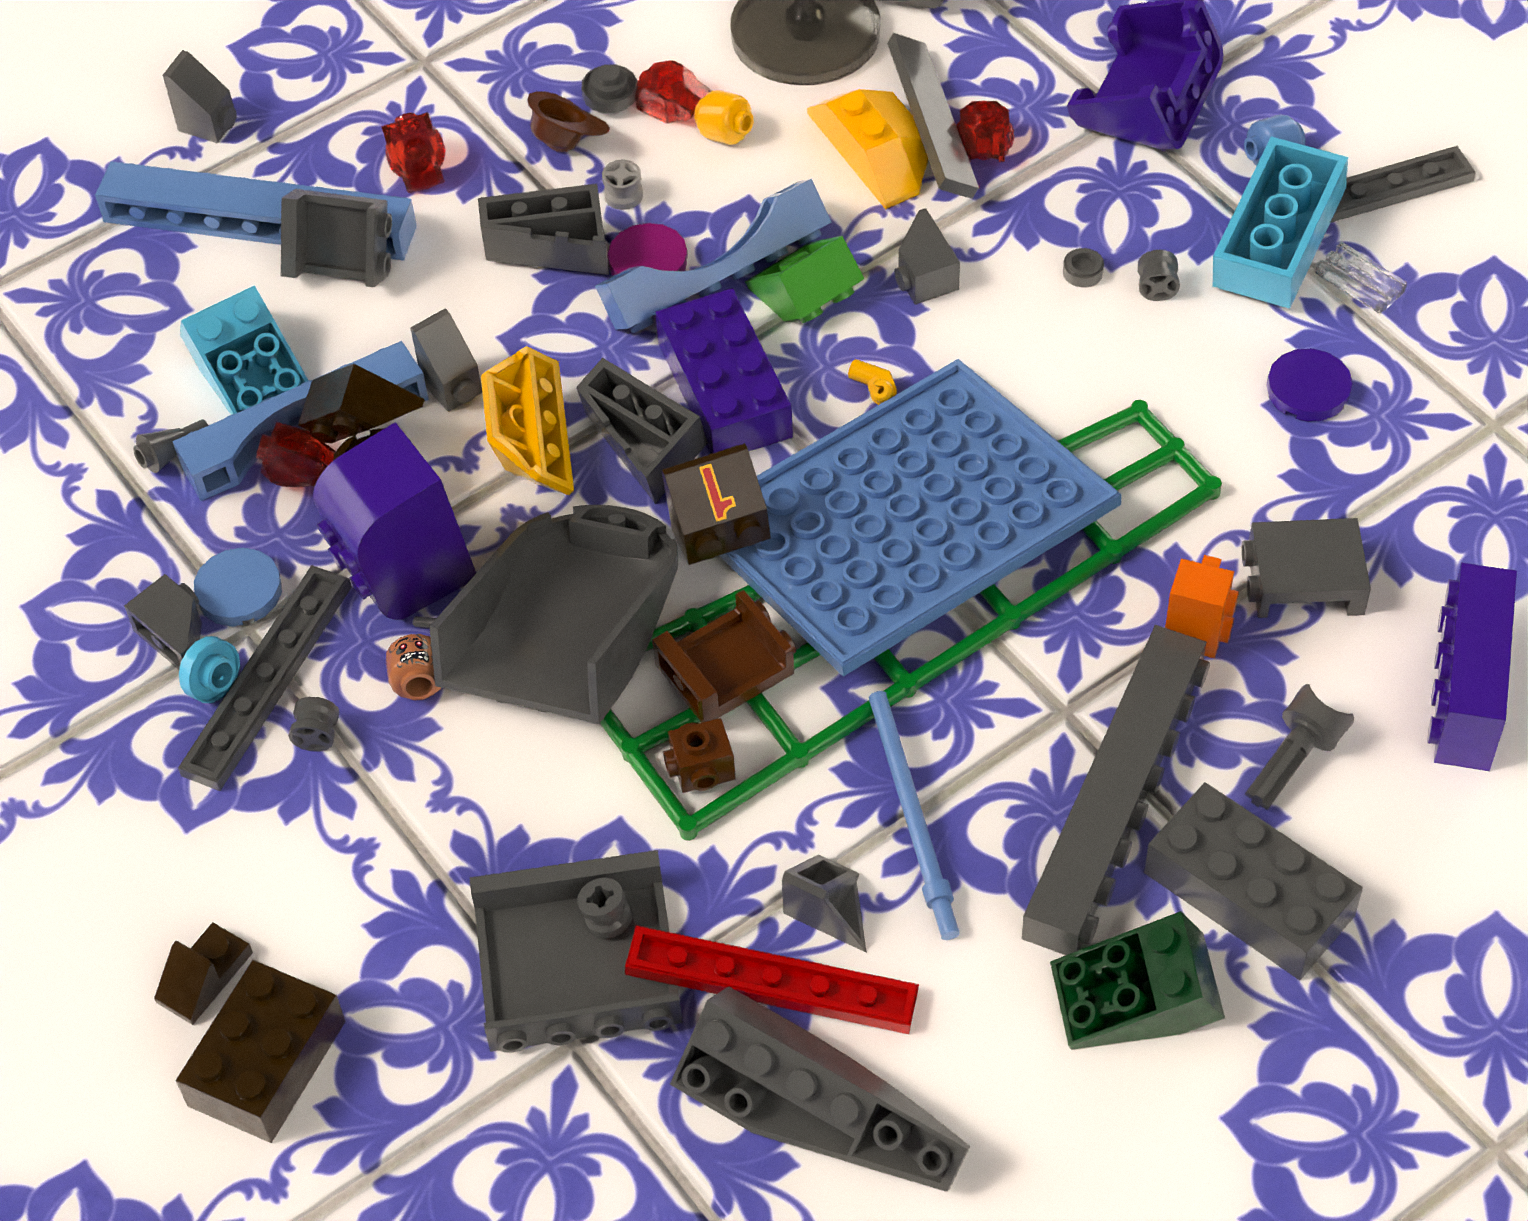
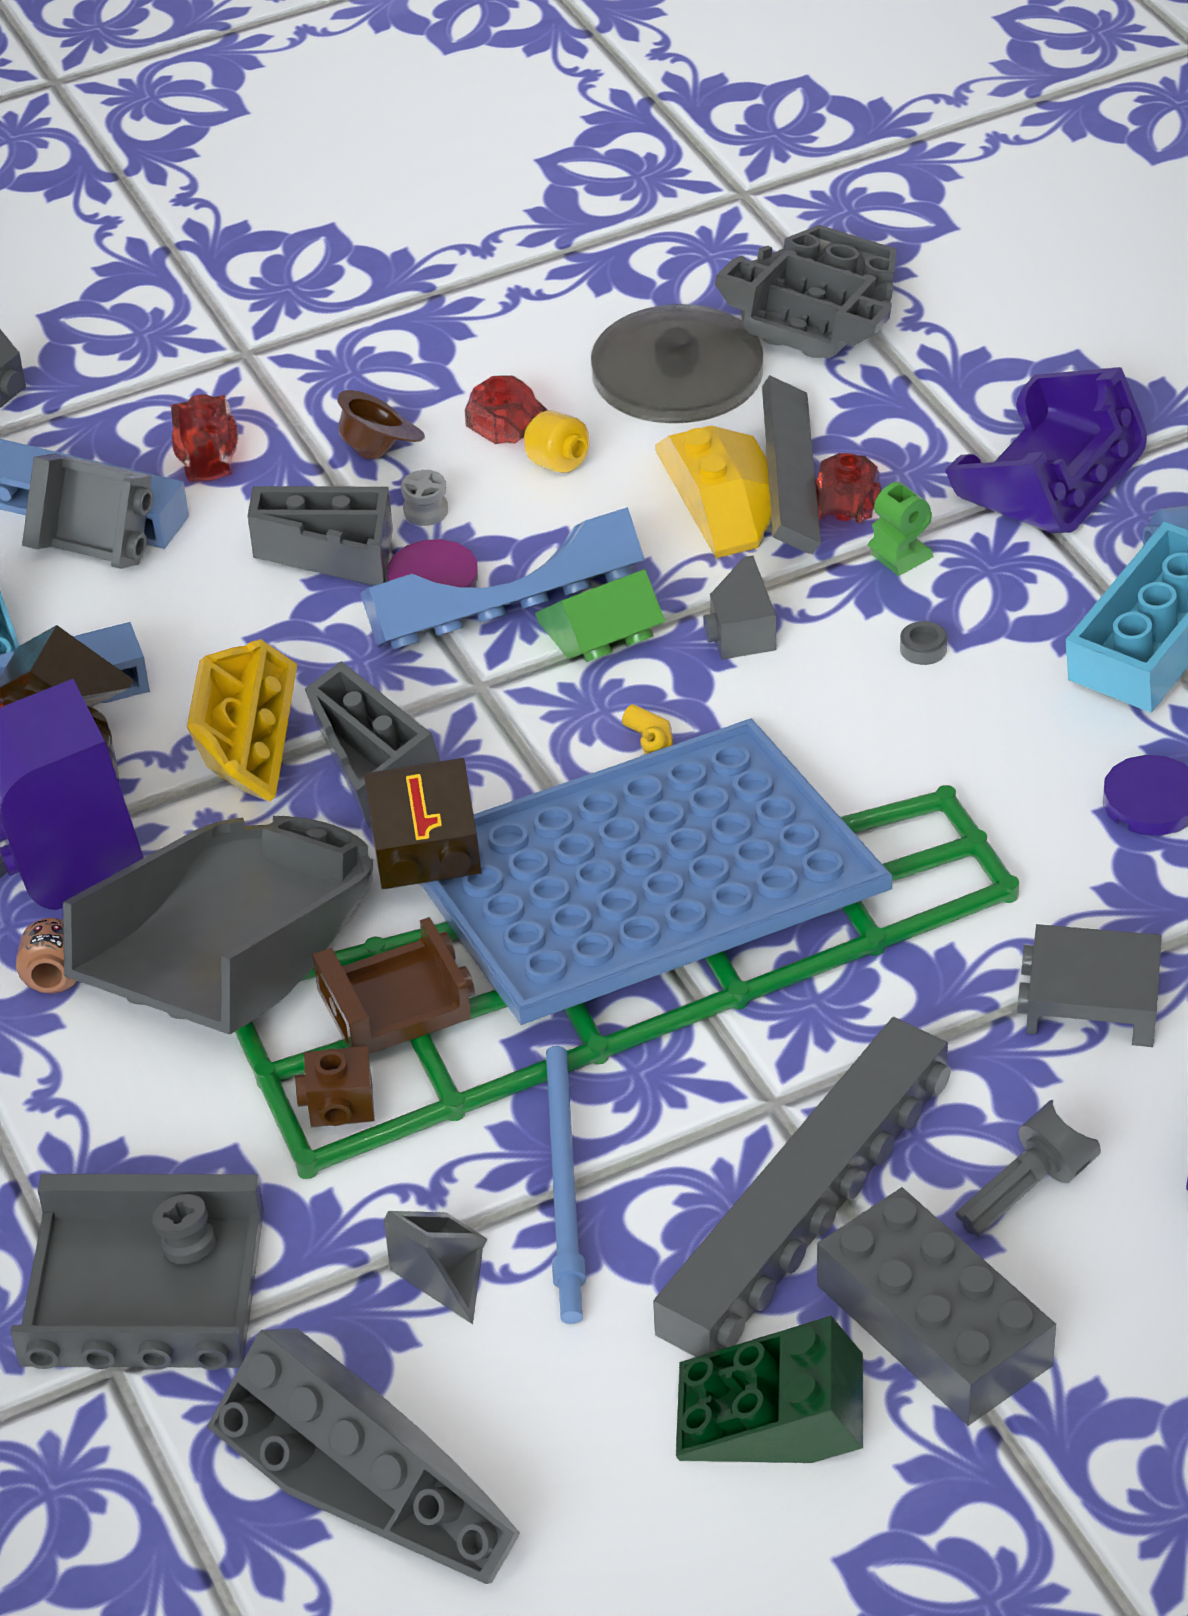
camera: 10 degrees right, 10 degrees down
dark grey slope [410,308,482,412] -> none
dark grey plate [581,64,638,113] -> none
red tile [625,925,919,1034] -> none
dark purple brick [655,288,793,454] -> none
dark grey wheel [1137,250,1180,301] -> none
orange brick [1165,555,1239,659] -> none
none -> bright green leg [867,481,934,576]

